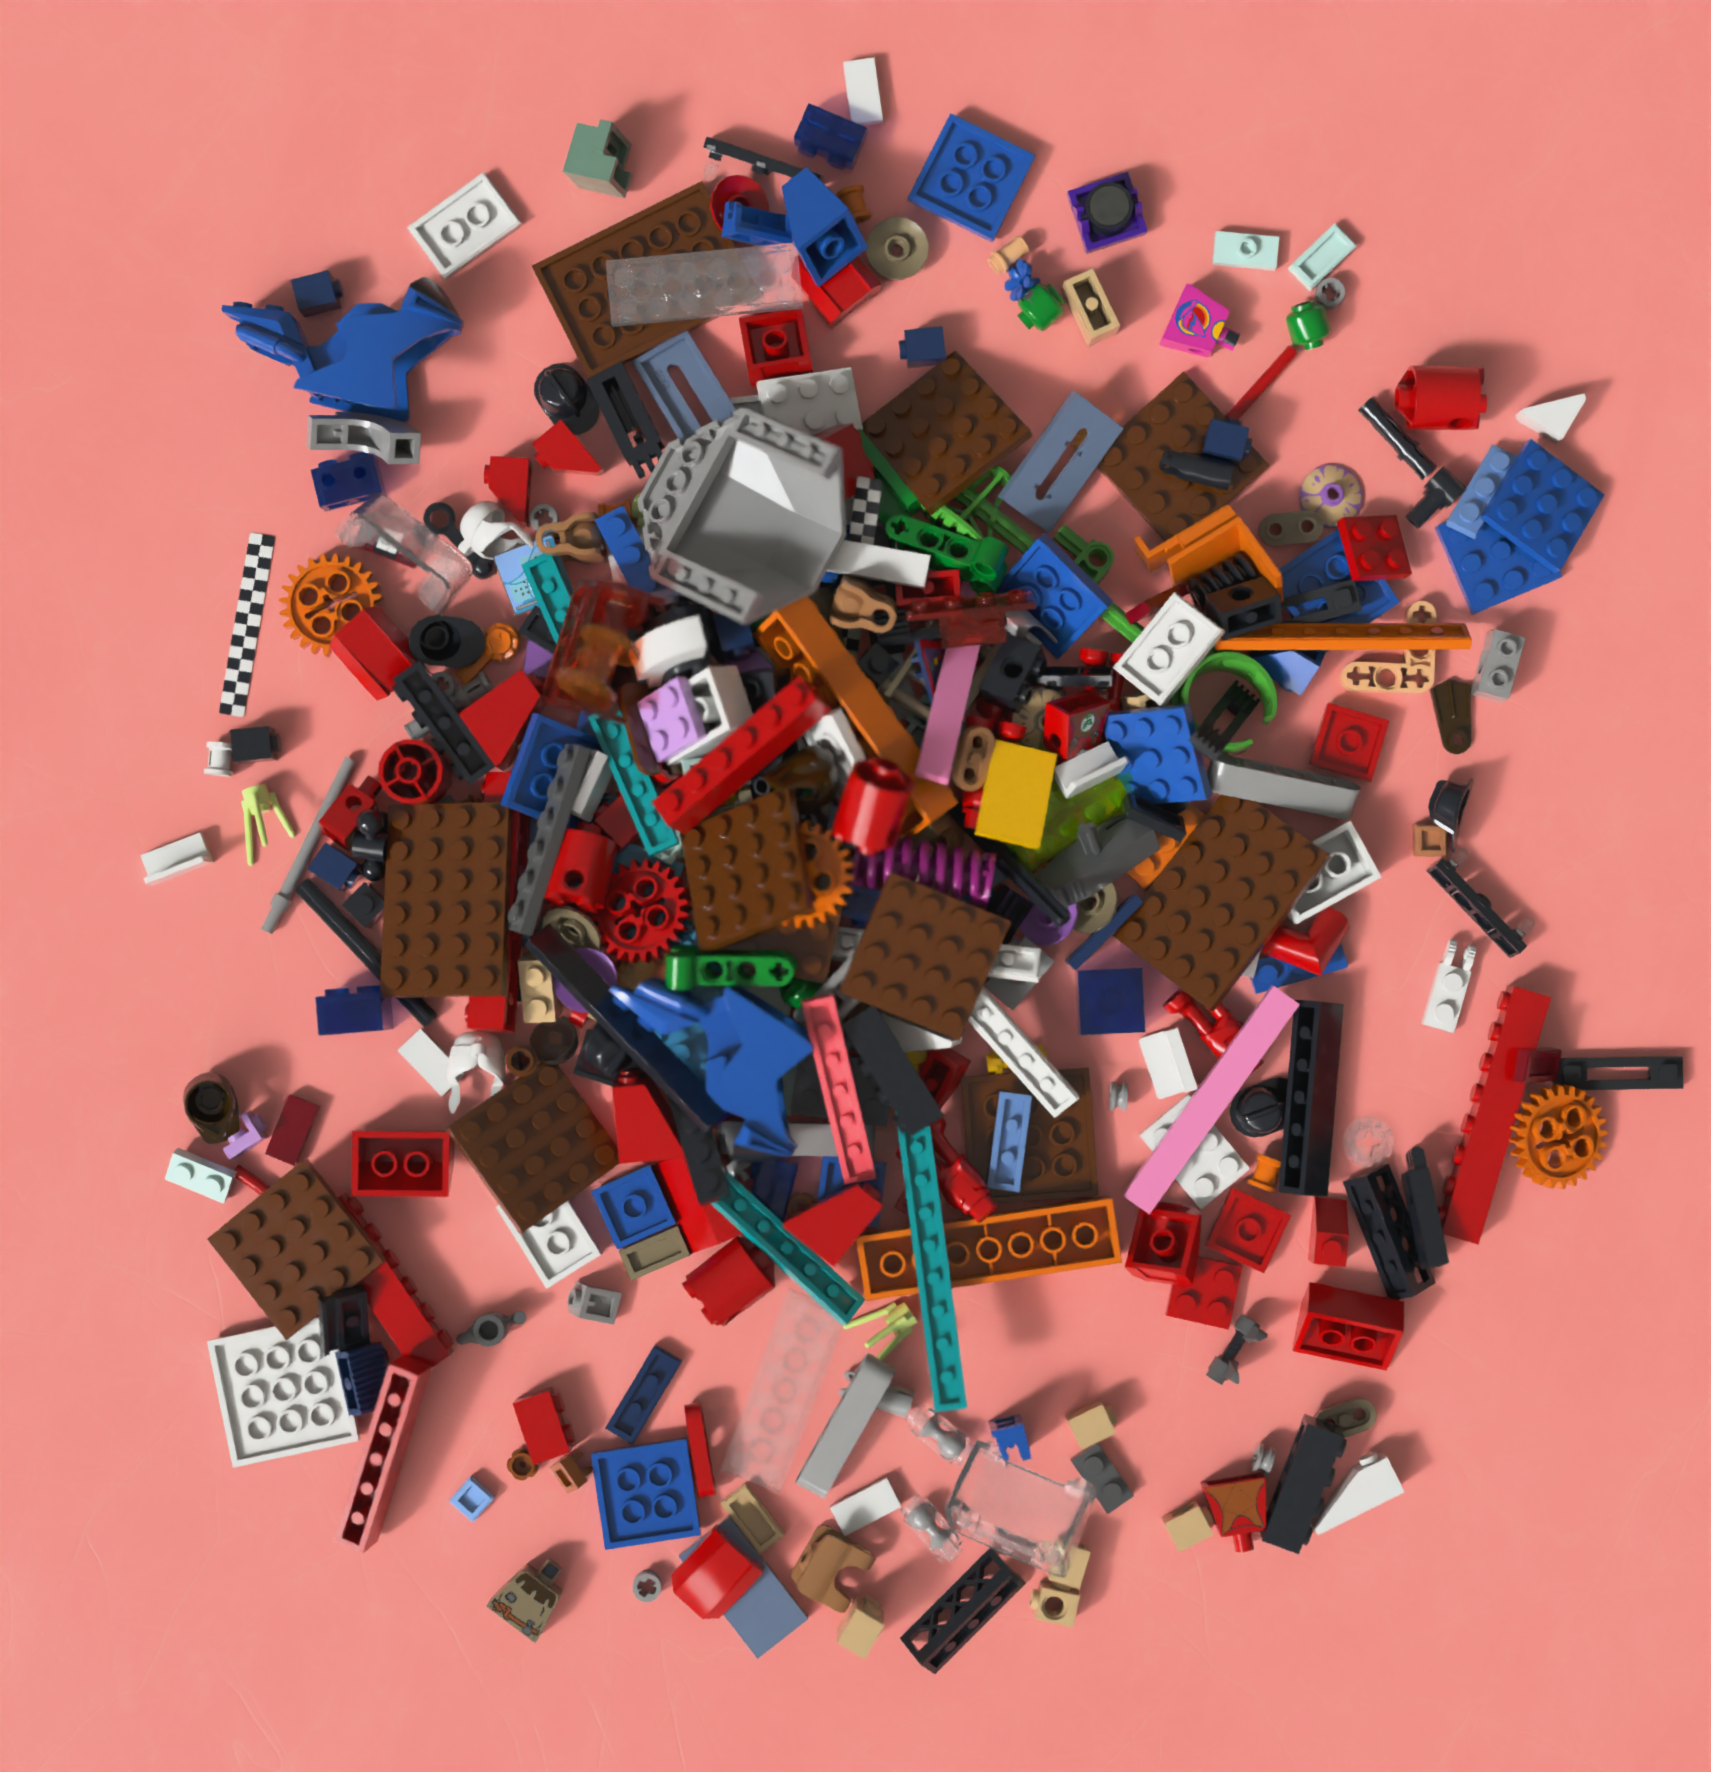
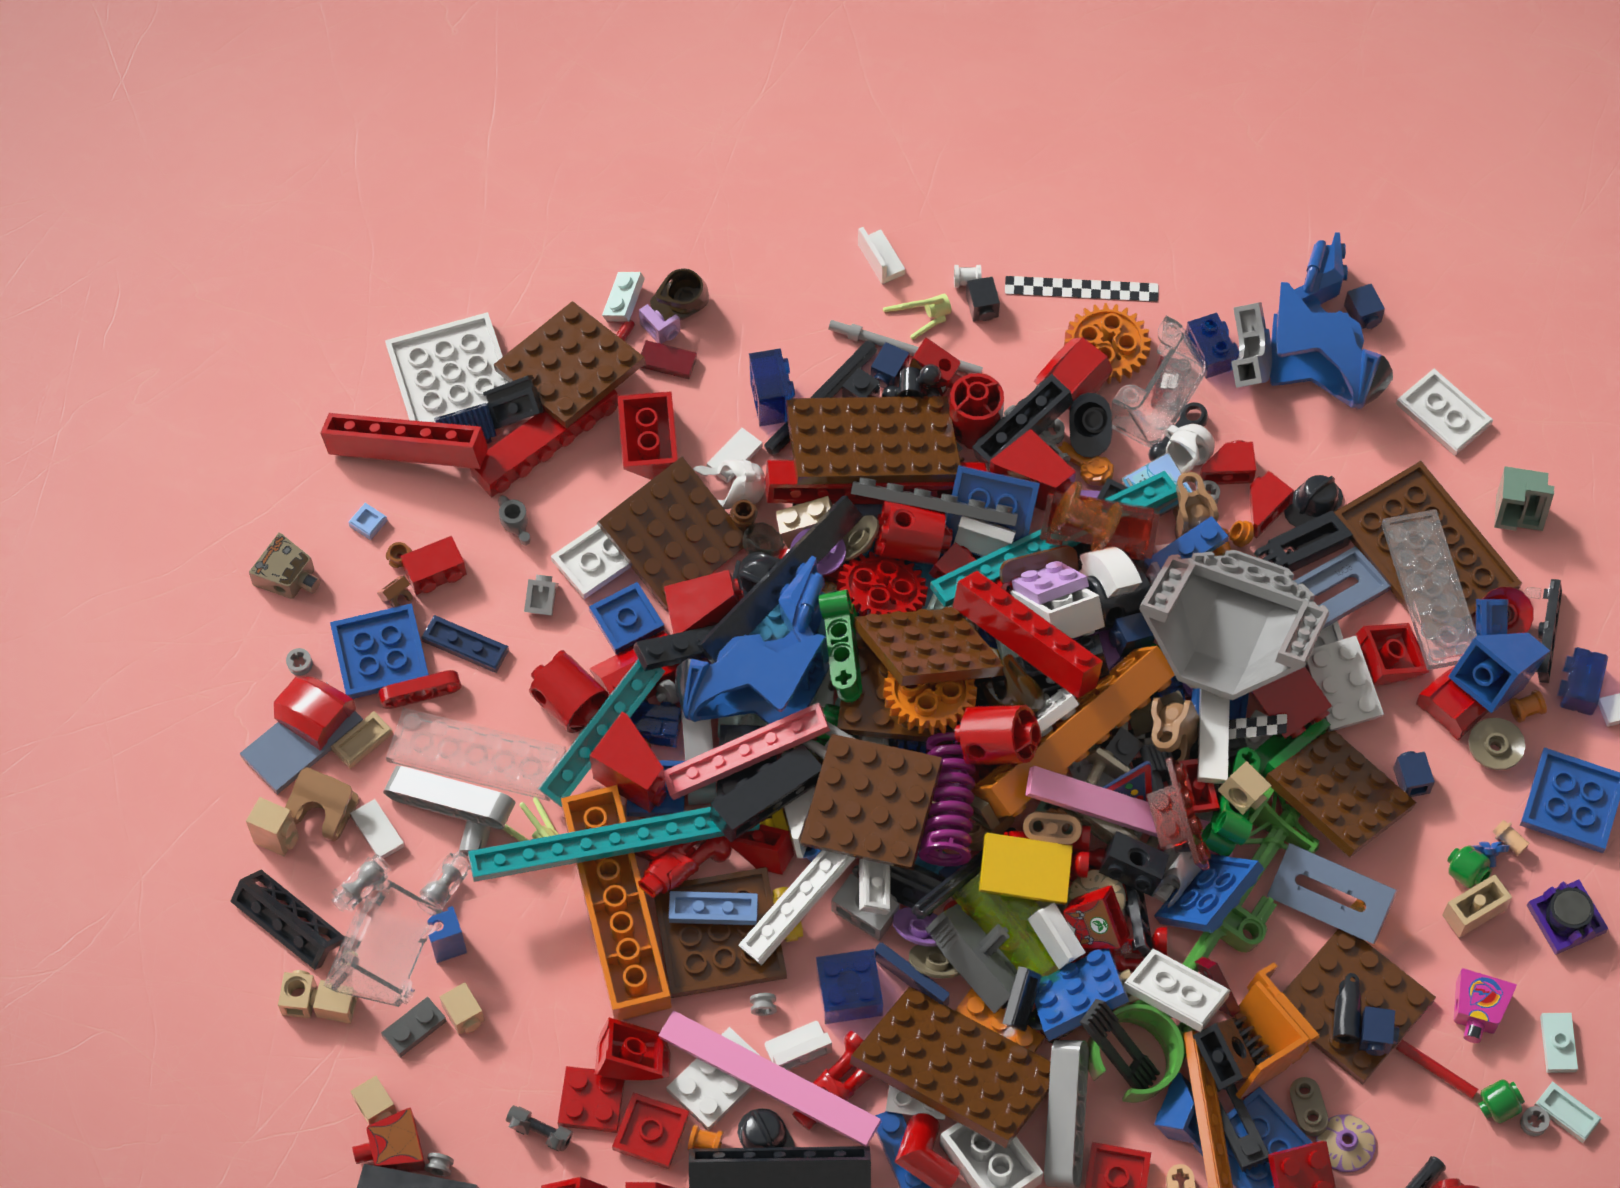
camera: 85 degrees right, 25 degrees down
dark tan tile [619,1225,691,1281] -> none
none -> tan brick [1218,761,1271,815]
none -> orange plate [1229,520,1254,548]

